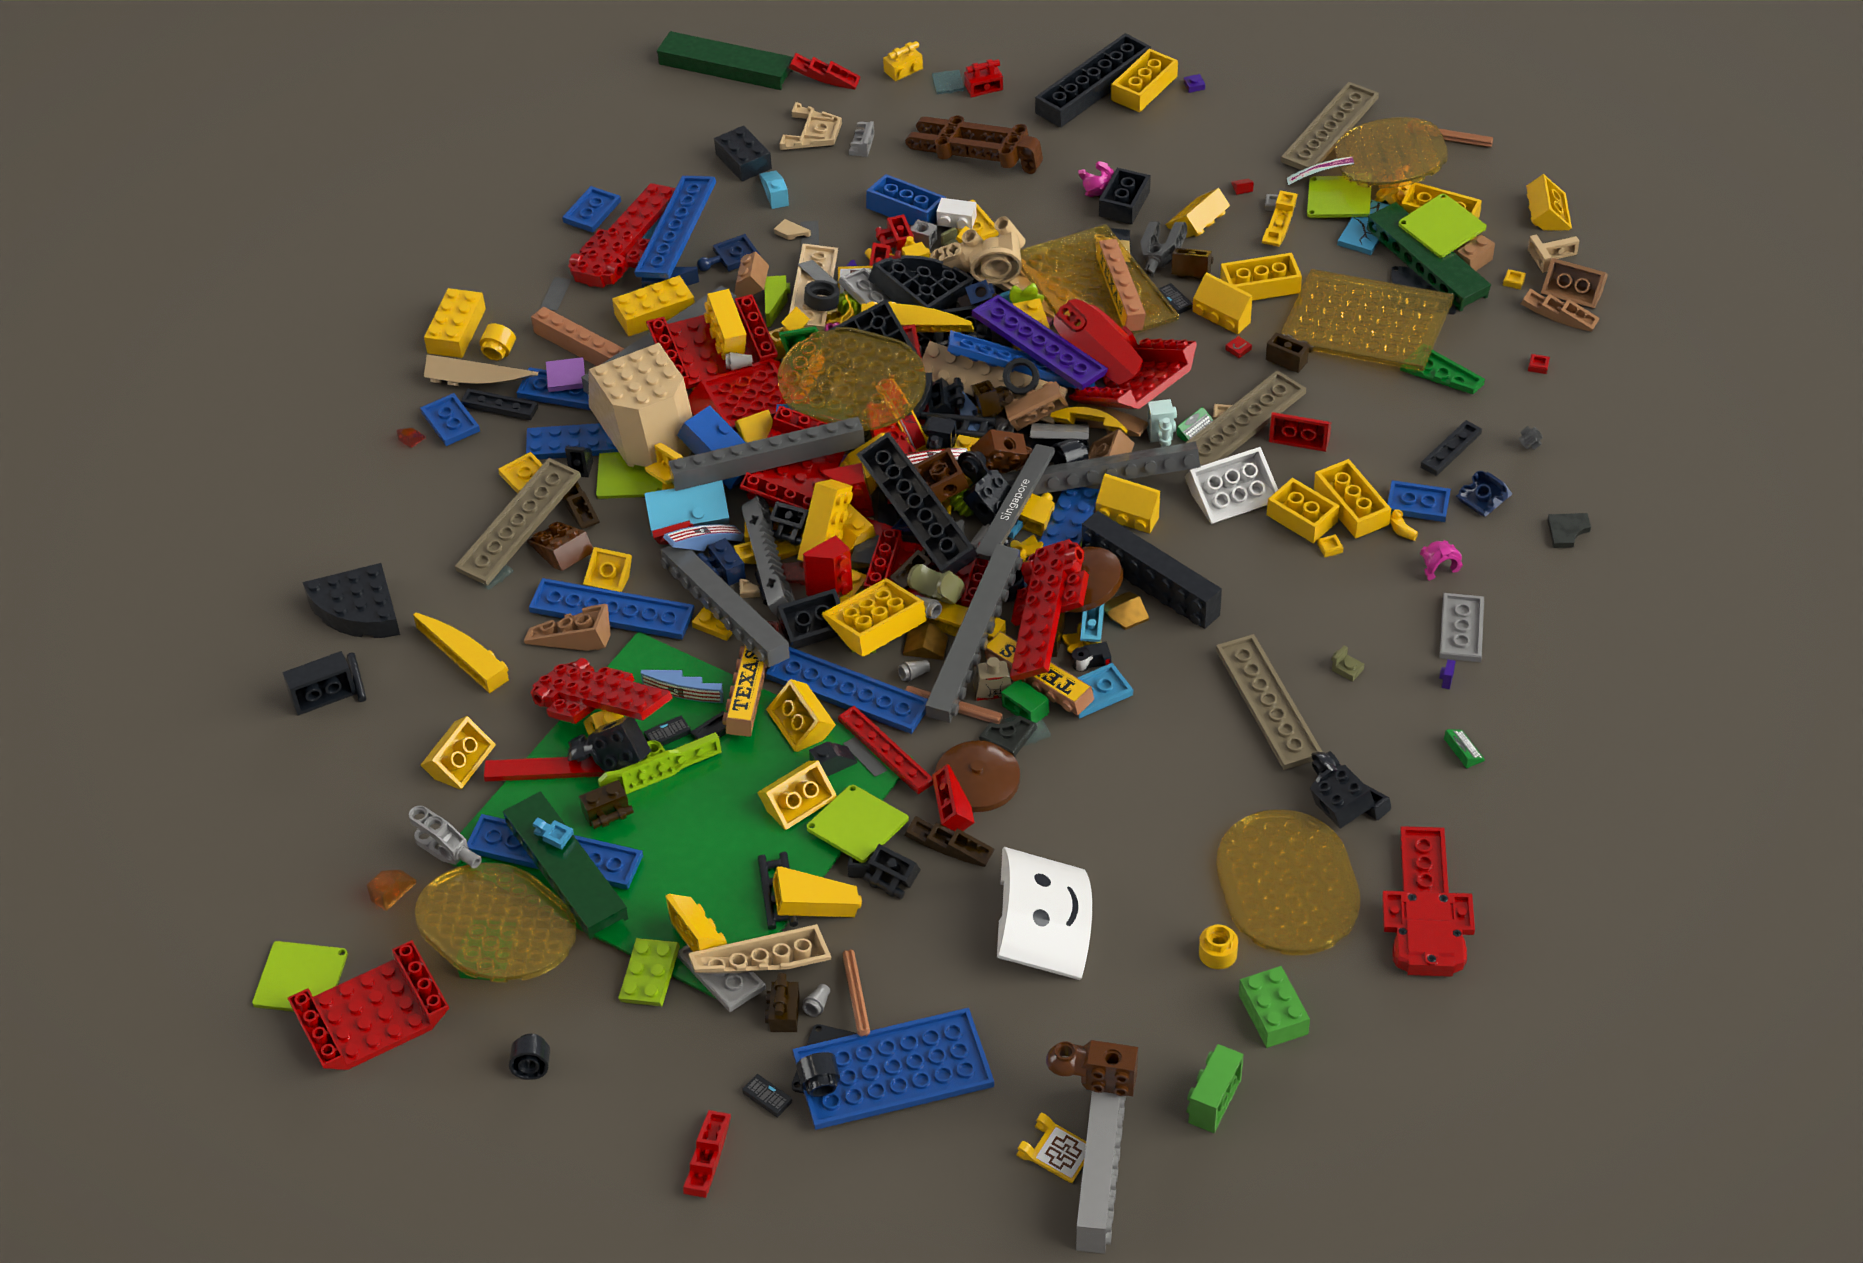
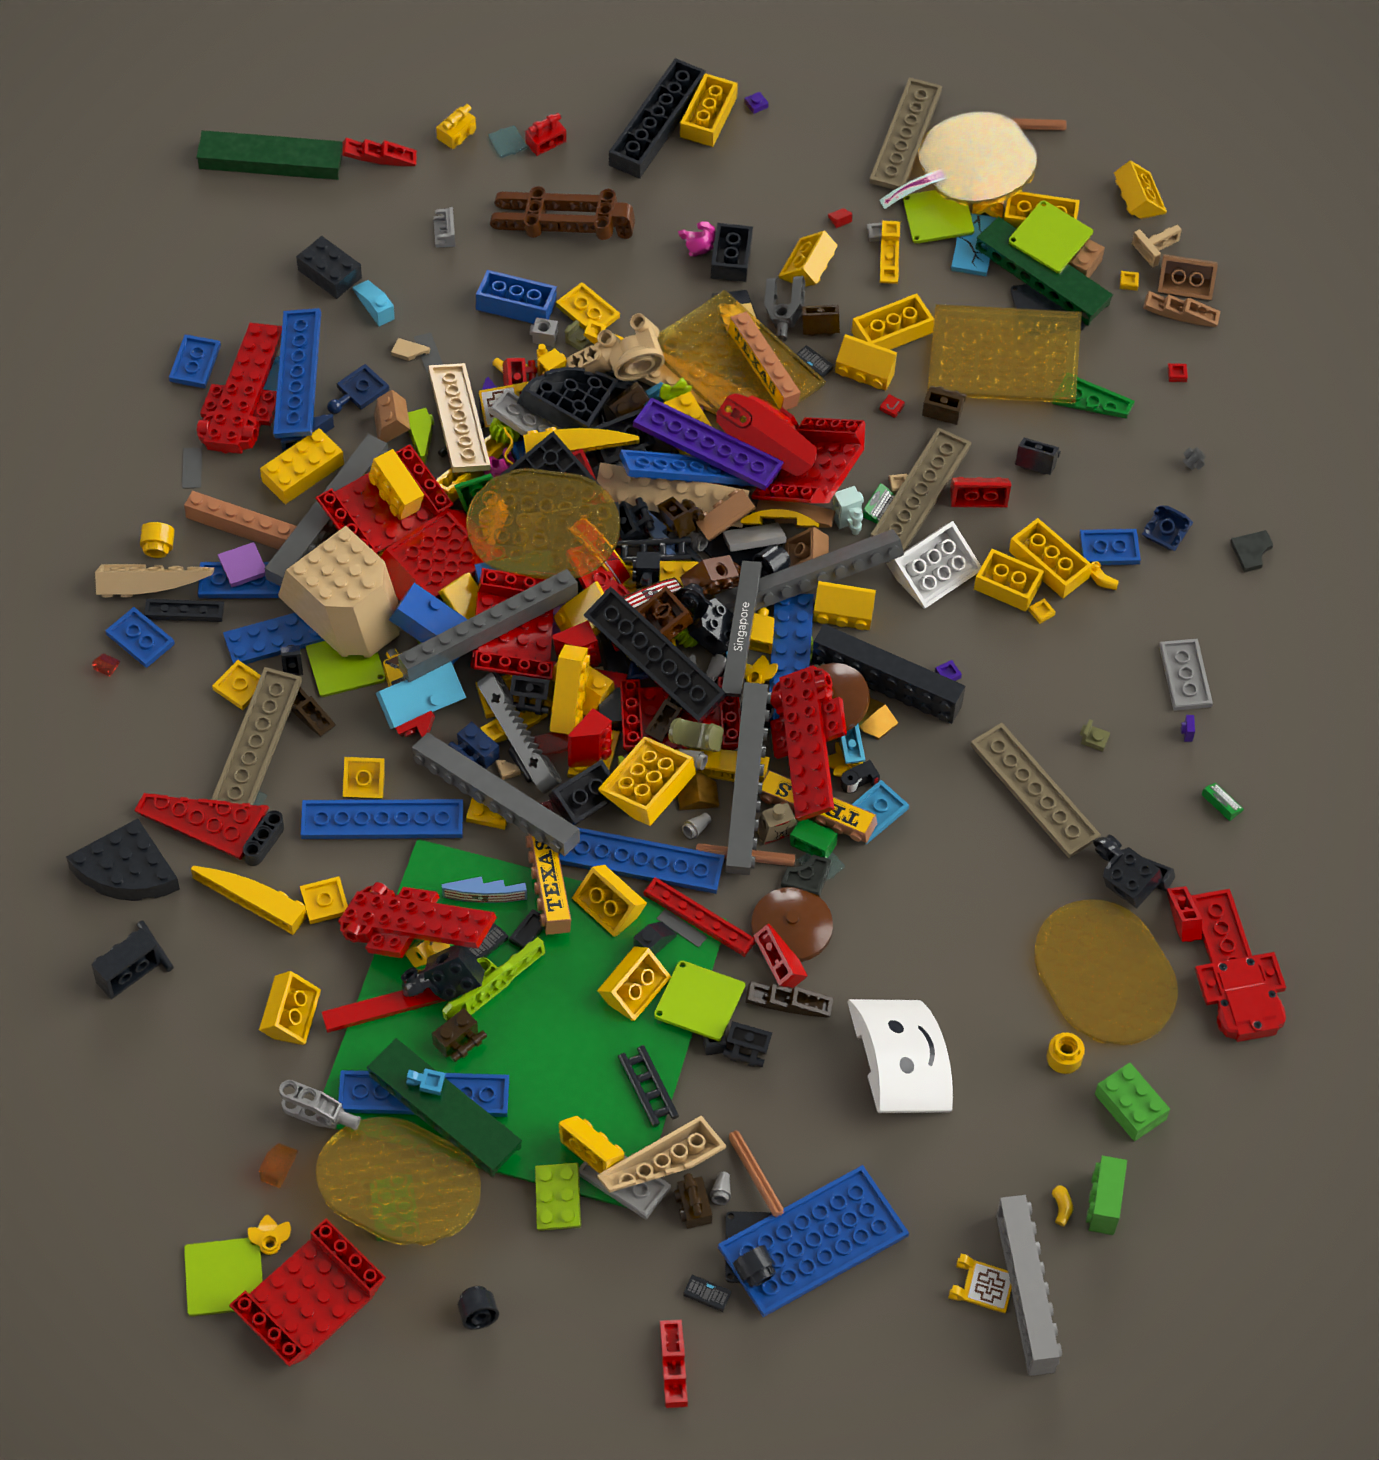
camera: 20 degrees left, 10 degrees up
yellow brick [424,288,486,358] -> none
medium nougat wedge [524,604,611,651] -> none
reddish brown slope [527,522,593,571] -> none
yellow bracket [645,443,683,484] -> none
slope [663,524,744,551] -> none
light grey cone [725,352,753,371] -> none
yellow slope [772,867,862,917] -> none
tan wing [780,102,842,150] -> none
yellow brick [781,306,811,331] -> none
sticker [798,260,838,284] -> none
black tyre [804,280,840,311] -> none
red brick [875,214,914,254] -> none
white brick [936,198,977,229] -> none
dark blue brick [965,280,995,305] -> none
black tyre [1002,358,1040,395] -> none
reddish brown brick [1046,1040,1138,1097] -> none
dark pink helmet [1420,540,1463,581] -> none
black plate [1421,420,1482,476] -> none
none -> red wing [134,793,269,860]
none -> black beam [243,810,284,866]
none -> yellow plate [248,1215,291,1255]
none -> yellow plate [300,876,348,924]
none -> dark purple plate [935,660,962,681]
none -> black brick [1015,437,1061,475]
none -> yellow arm [1052,1185,1073,1227]
none -> red slope [1167,886,1202,942]

